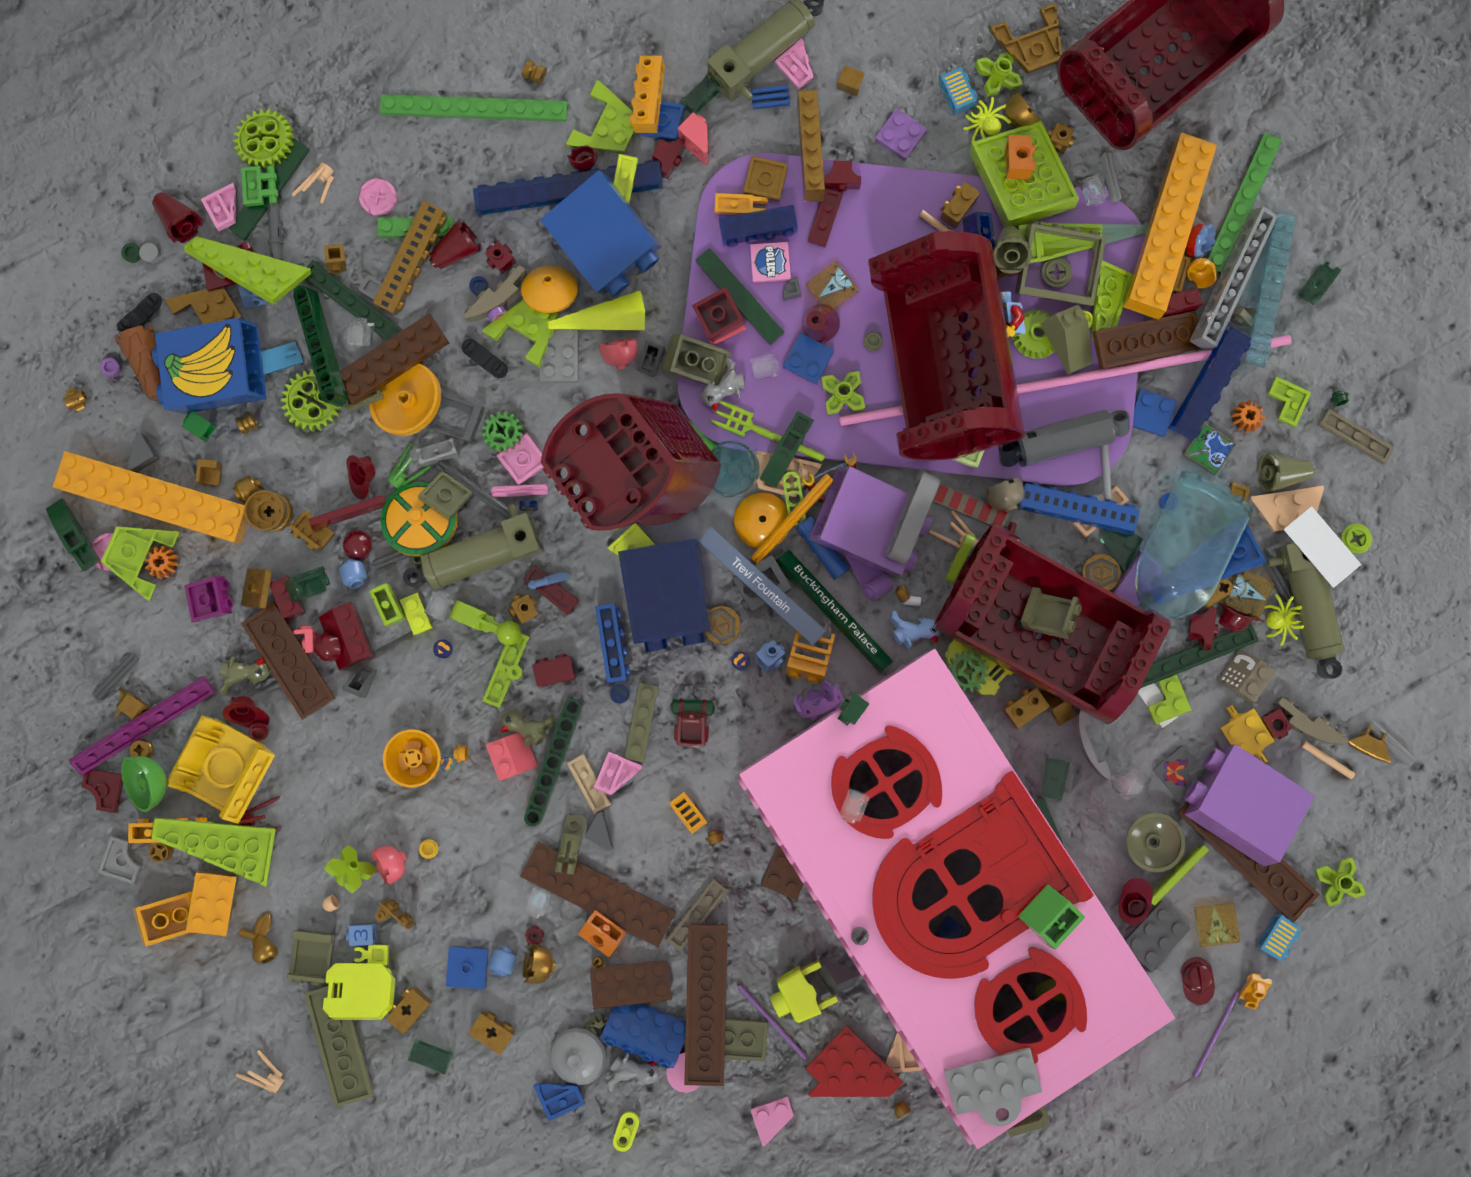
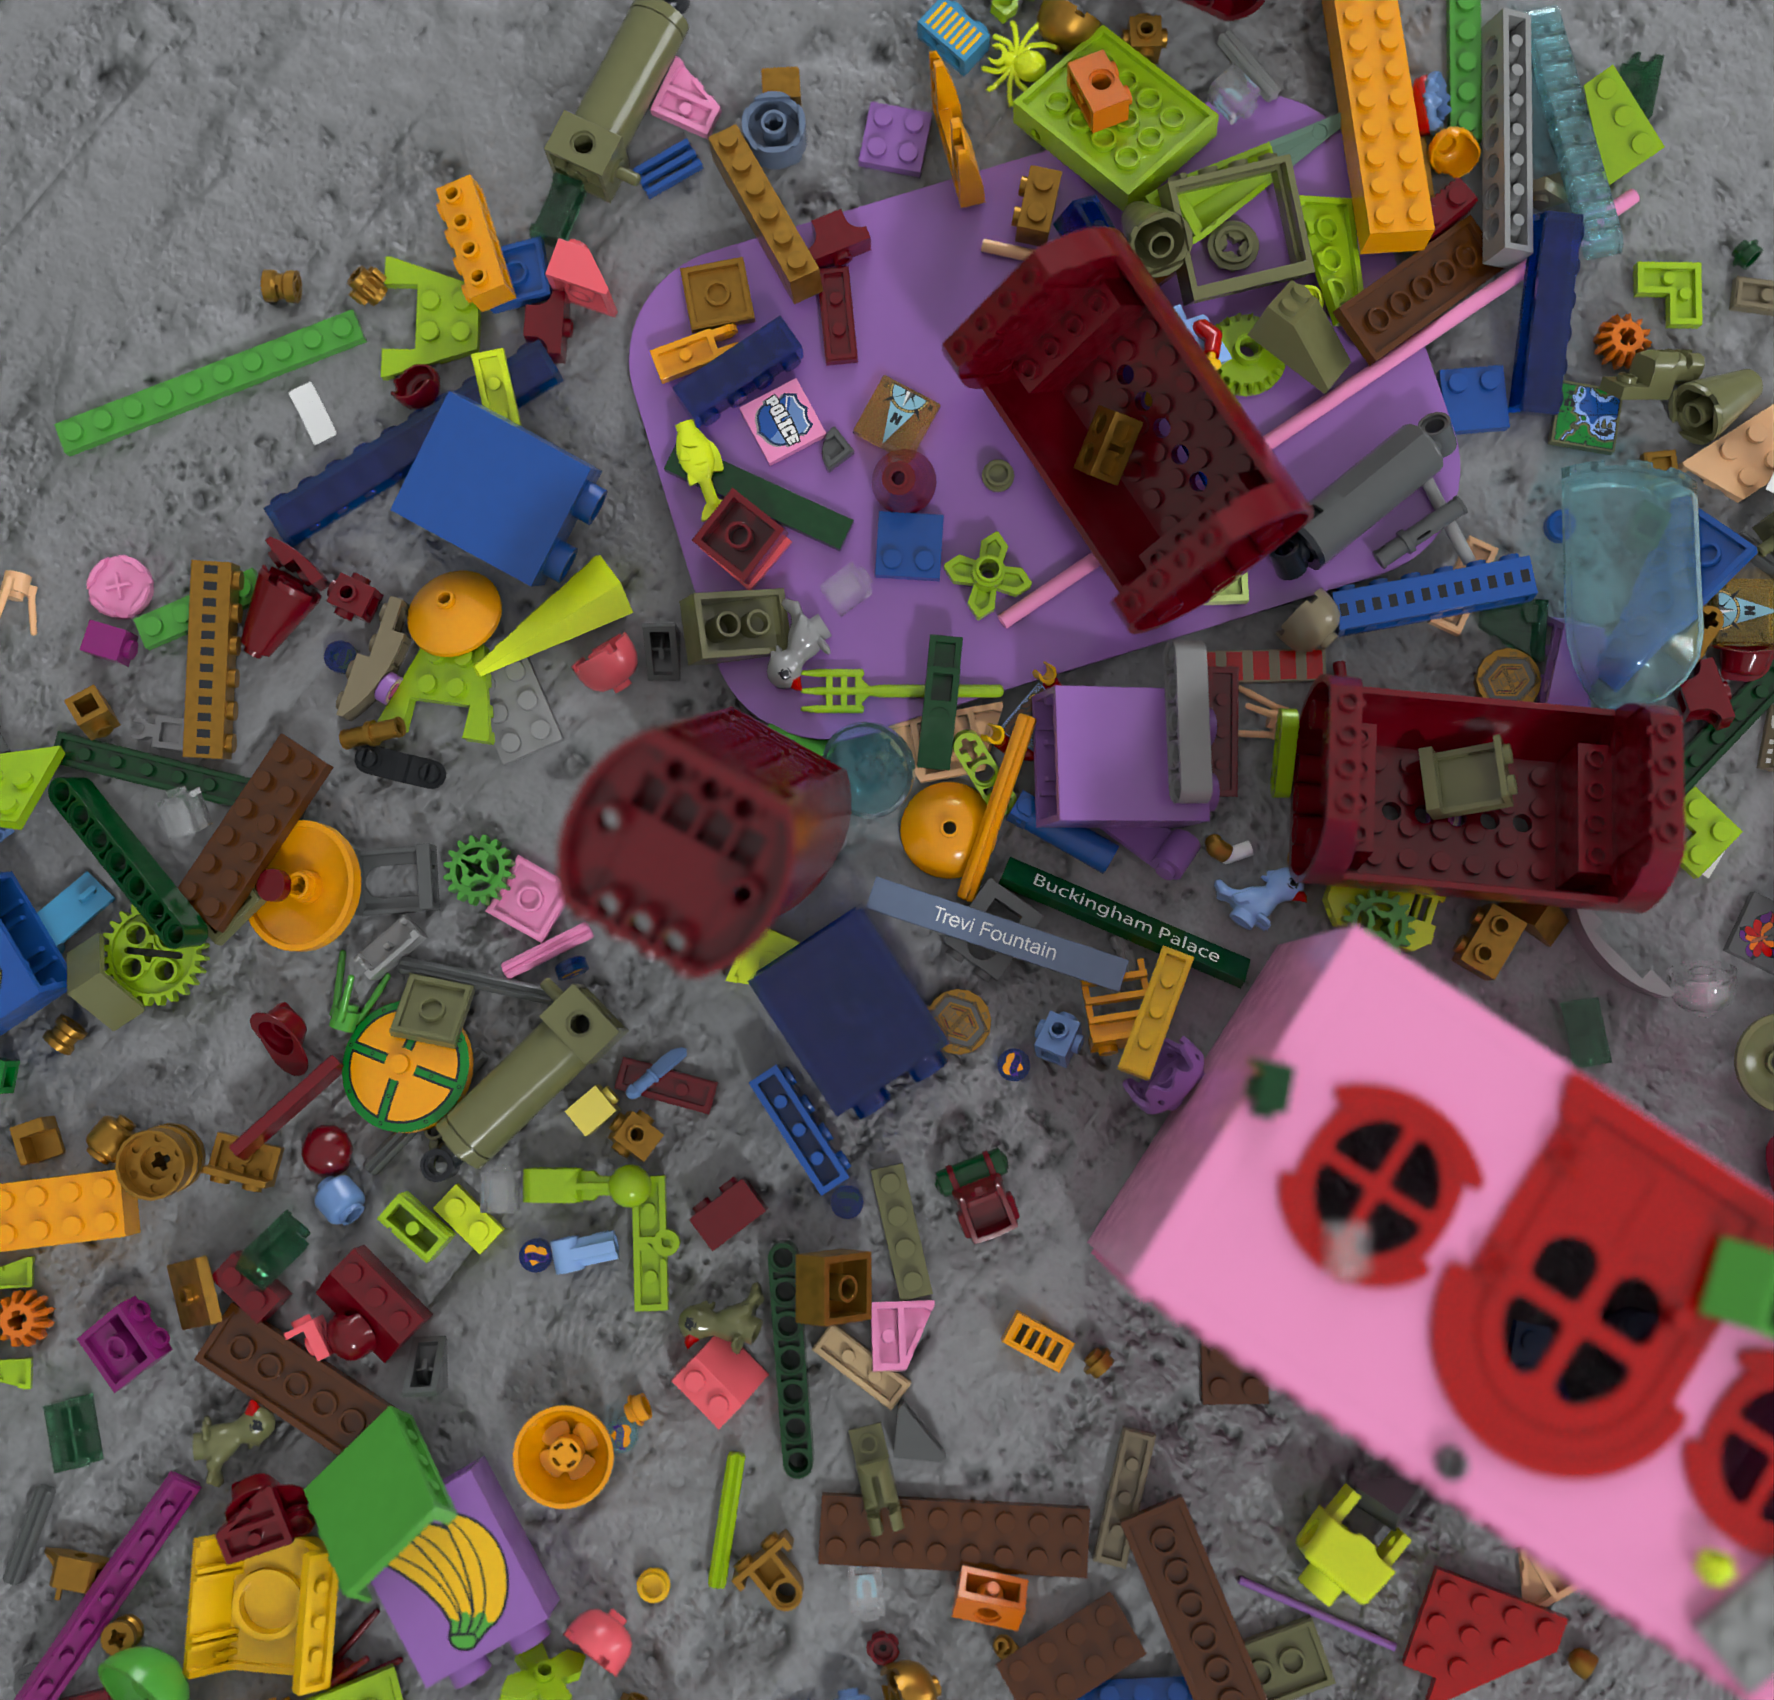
camera: 25 degrees left, 0 degrees up
none -> clear green hinge [43,1393,104,1474]
none -> olive panel [67,933,145,1032]
none -> magenta brick [79,619,139,667]
none -> dark red wing [215,1480,295,1565]
none -> dark red tile [257,868,291,902]
none -> dark red slope [265,537,330,592]
none -> white sticker [289,382,337,445]
none -> bright green panel [304,1406,458,1603]
none -> pearl gold pin [339,716,406,750]
none -> pearl gold gear [347,266,388,306]
none -> medium lavender brick [371,1456,560,1689]
none -> light blue piece [550,1230,620,1275]
none -> light yellow brick [565,1084,621,1137]
none -> neon yellow animal [675,419,724,522]
none -> lime axle [708,1451,746,1589]
none -> pearl gold pin [732,1529,804,1611]
none -> sand blue brick [742,91,807,169]
none -> pearl gold brick [796,1248,872,1327]
none -> light orange wedge [929,50,986,208]
none -> pearl gold brick [1073,405,1143,486]
none -> yellow tile [1117,946,1194,1081]
none -> dark red tile [1207,666,1239,797]
none -> dark grey pin [1372,496,1468,569]
none -> lime wedge [1581,65,1665,188]
none -> olive plate [1599,349,1705,400]
none -> neon yellow plate [1693,1550,1737,1586]

